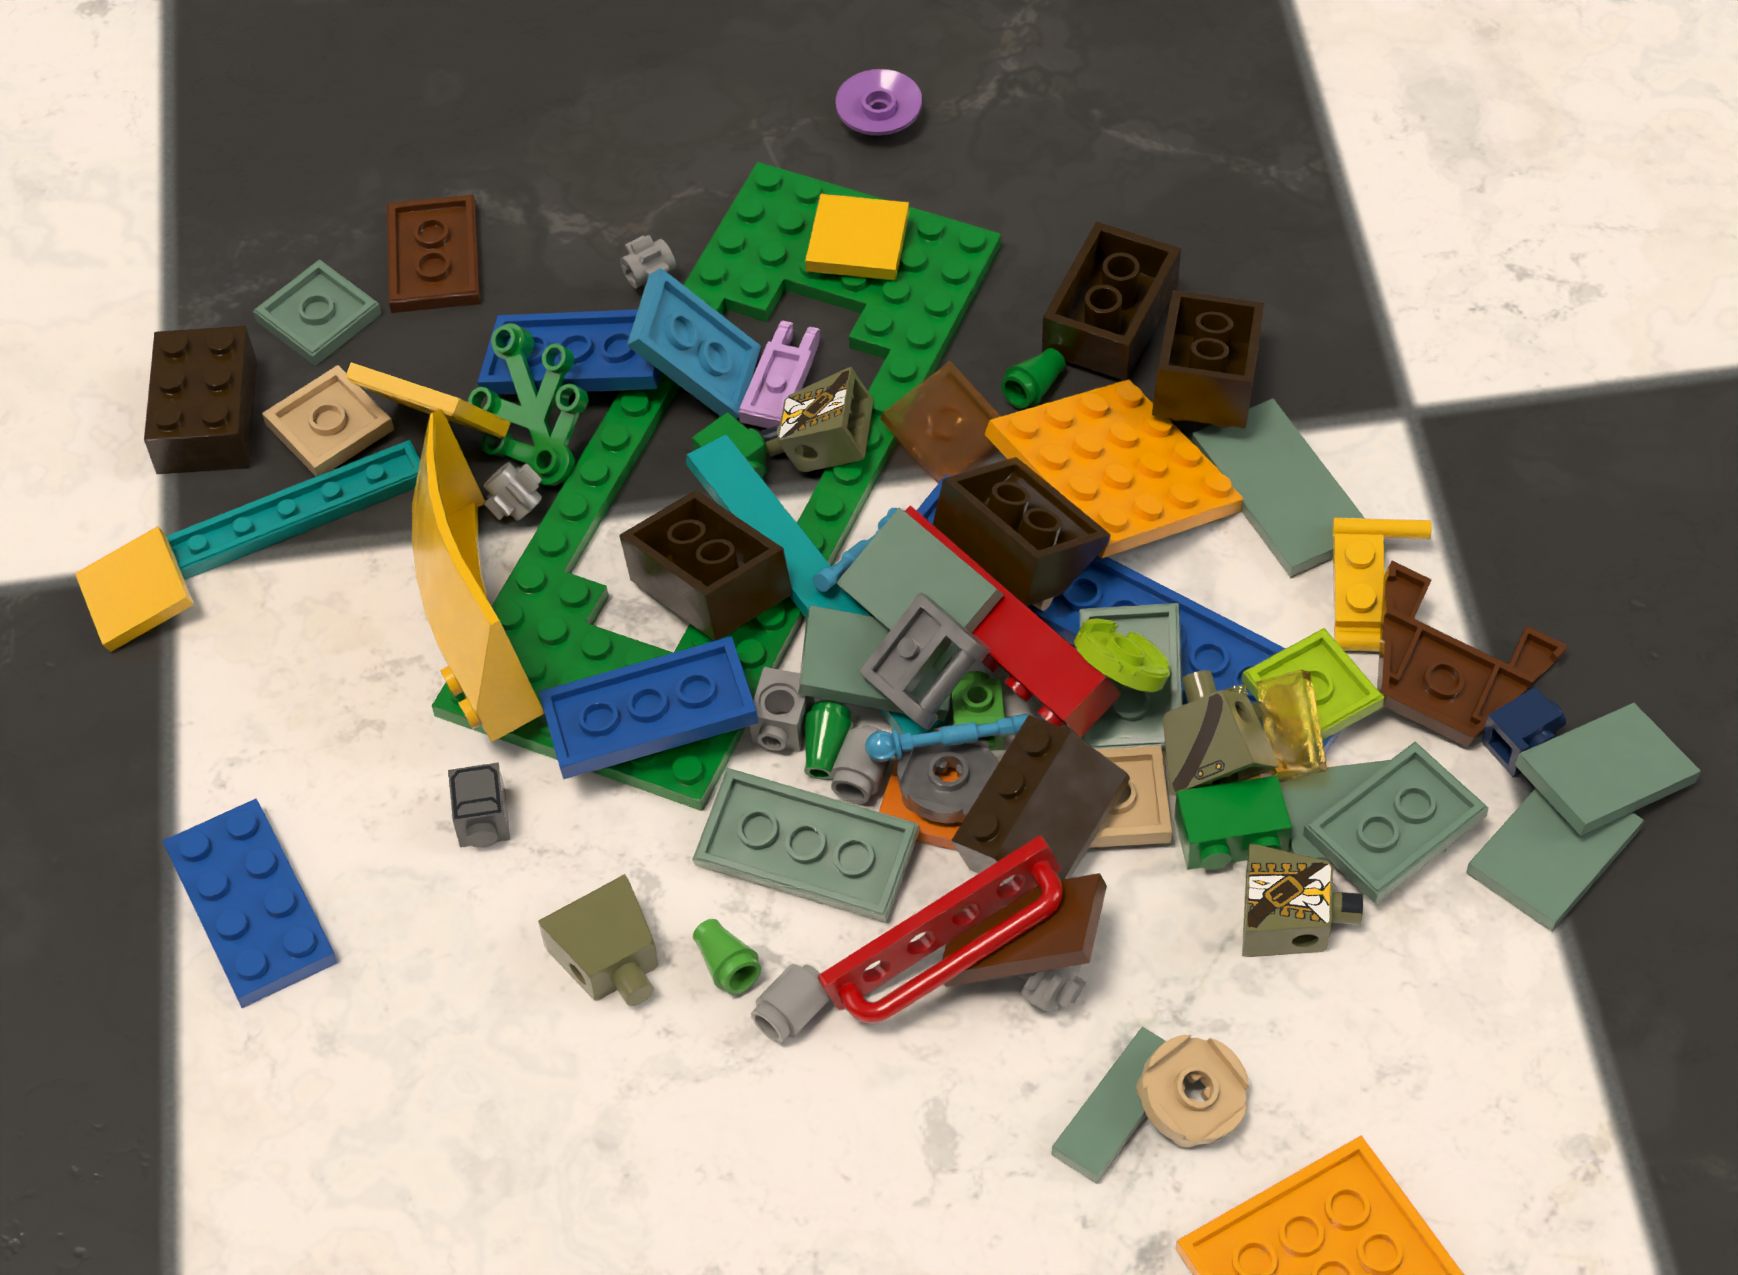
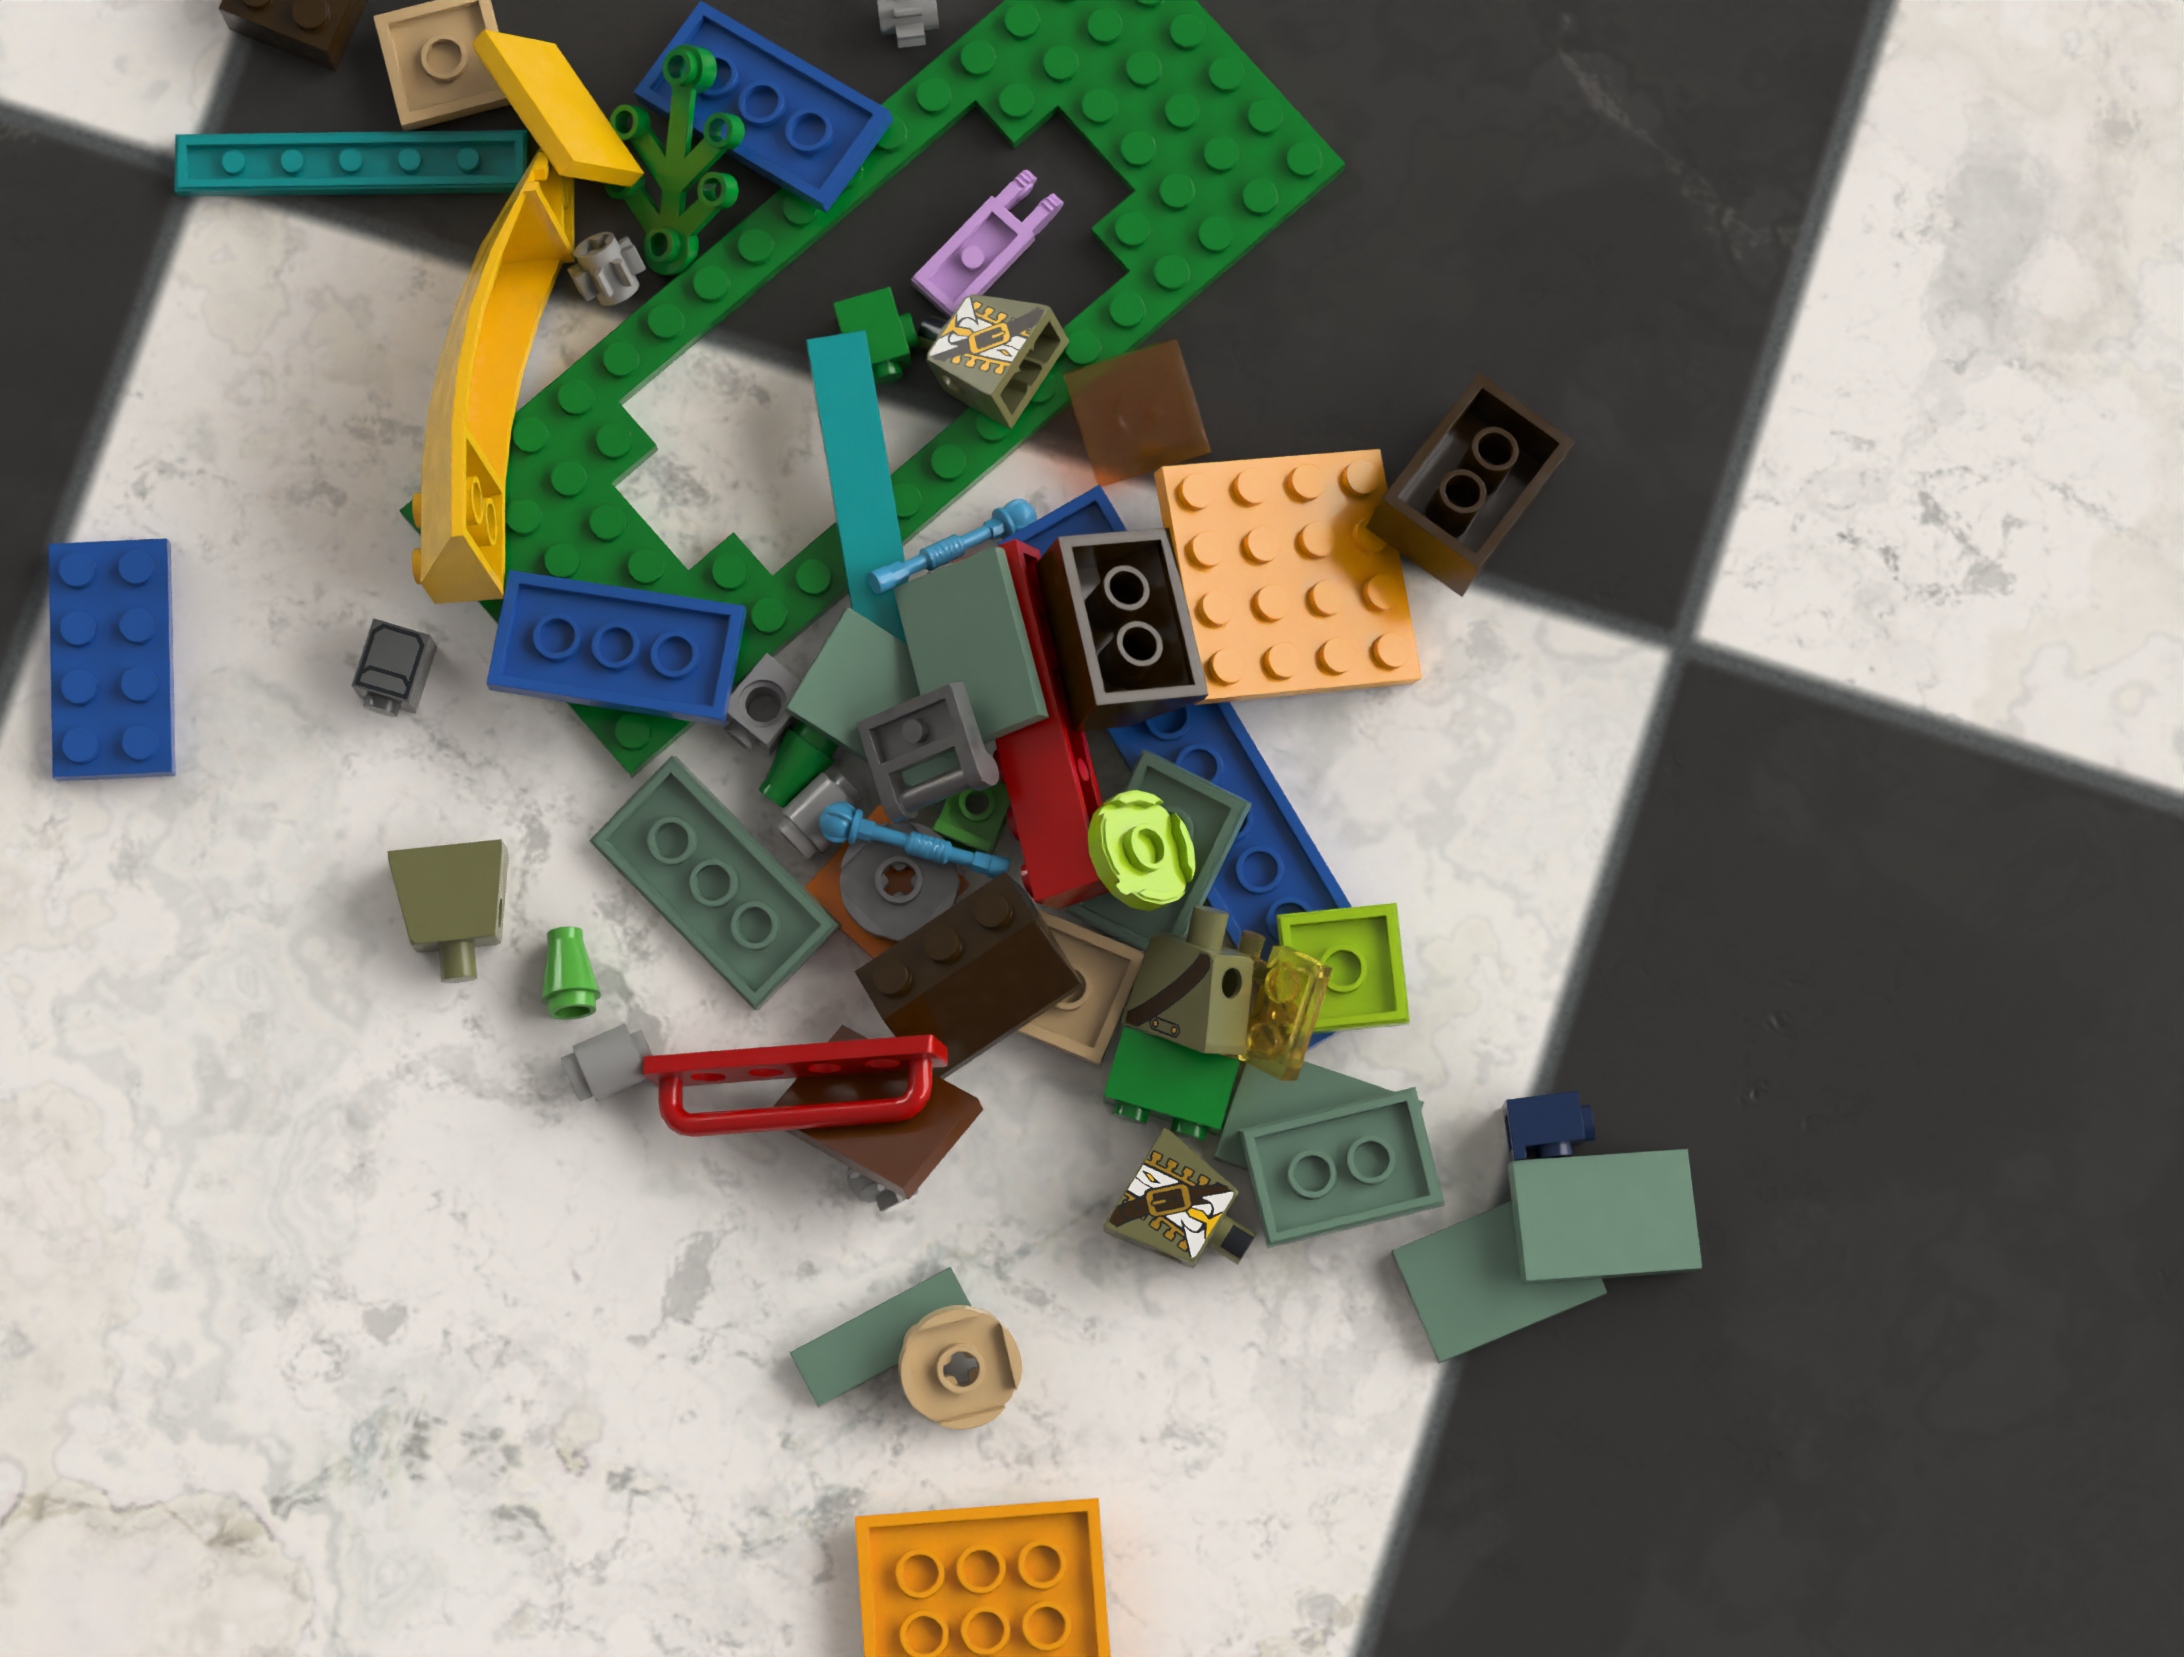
camera: 25 degrees right, 25 degrees up
yellow tile [75,526,194,652] -> none
dark brown brick [619,490,793,641] -> none
dark azure plate [627,268,761,419] -> none
yellow tile [806,194,909,280] -> none
green cone [1001,348,1066,409] -> none
dark brown brick [1042,221,1181,381] -> none
sand green tile [1192,398,1365,577] -> none
yellow plate [1332,518,1432,652] -> none
reddish brown wing [1377,560,1567,748] -> none

